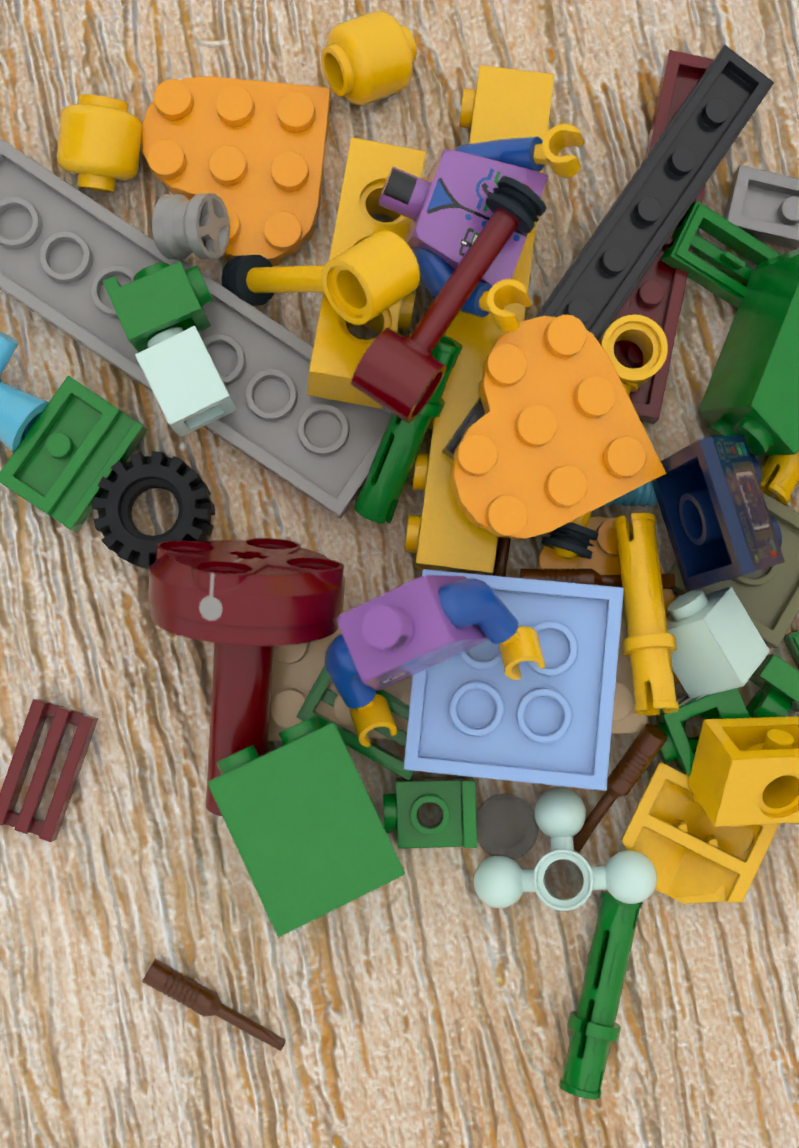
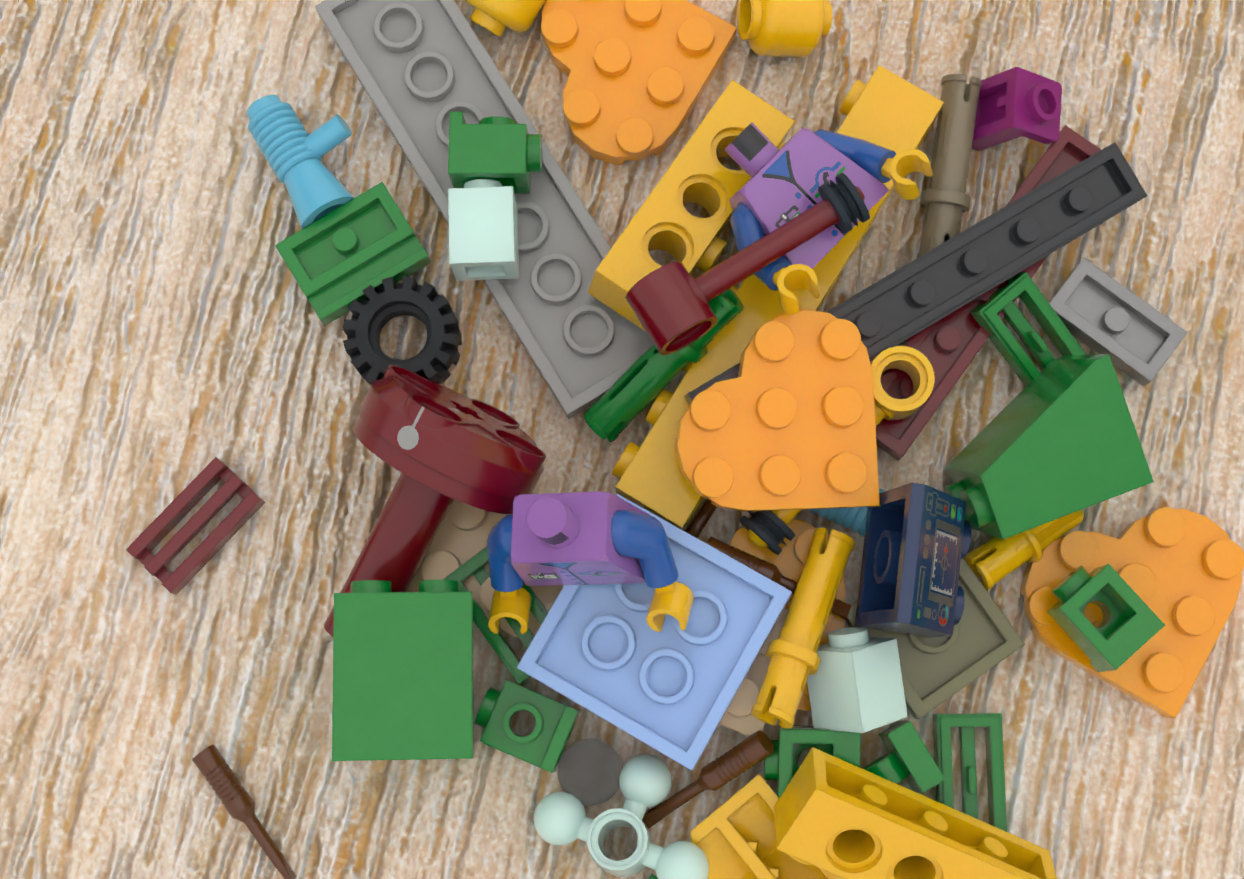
camera: 30 degrees right, 5 degrees down
light grey wheel [152,193,230,259] -> none
yellow piece [221,230,420,325] -> none
none -> dark tan pin [916,74,982,259]
none -> magenta bracket [972,67,1062,151]

